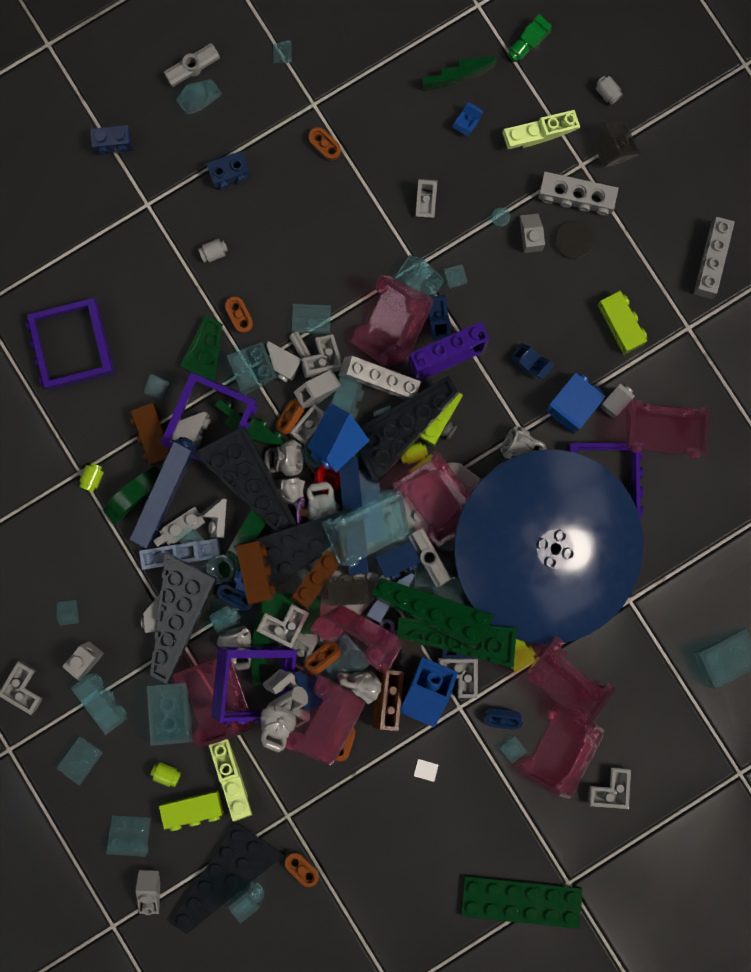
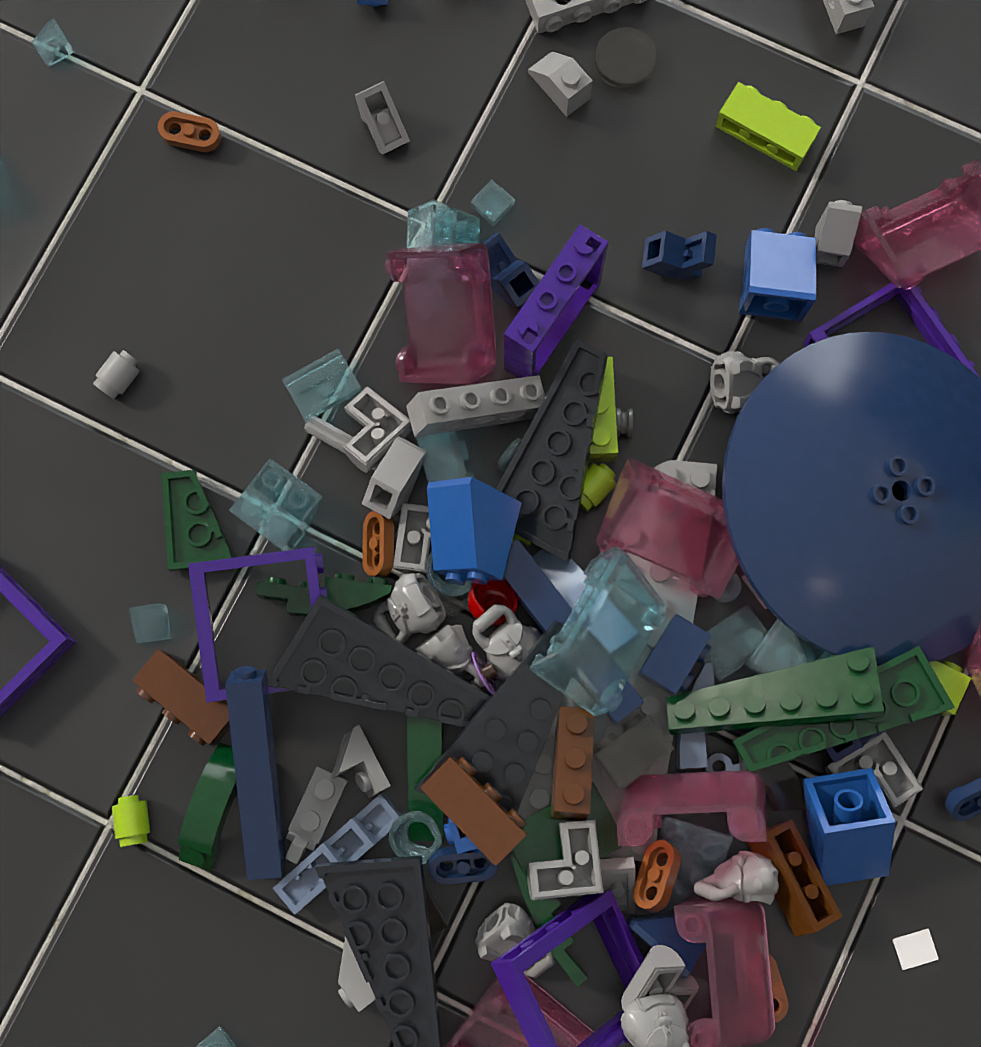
camera: 30 degrees left, 5 degrees down
light grey slope [172,412,210,447] -> none
clear light blue slope [180,529,205,544] -> none
dark blue brick [206,151,251,190] -> none
clear light blue slope [209,606,241,634] -> none
dark orange plate [225,297,253,333] -> none
light grey bracket [263,669,298,694] -> none
light grey slope [267,341,302,382] -> none
light grey piece [408,528,452,587] -> none
clear light blue plate [492,208,511,227] -> none

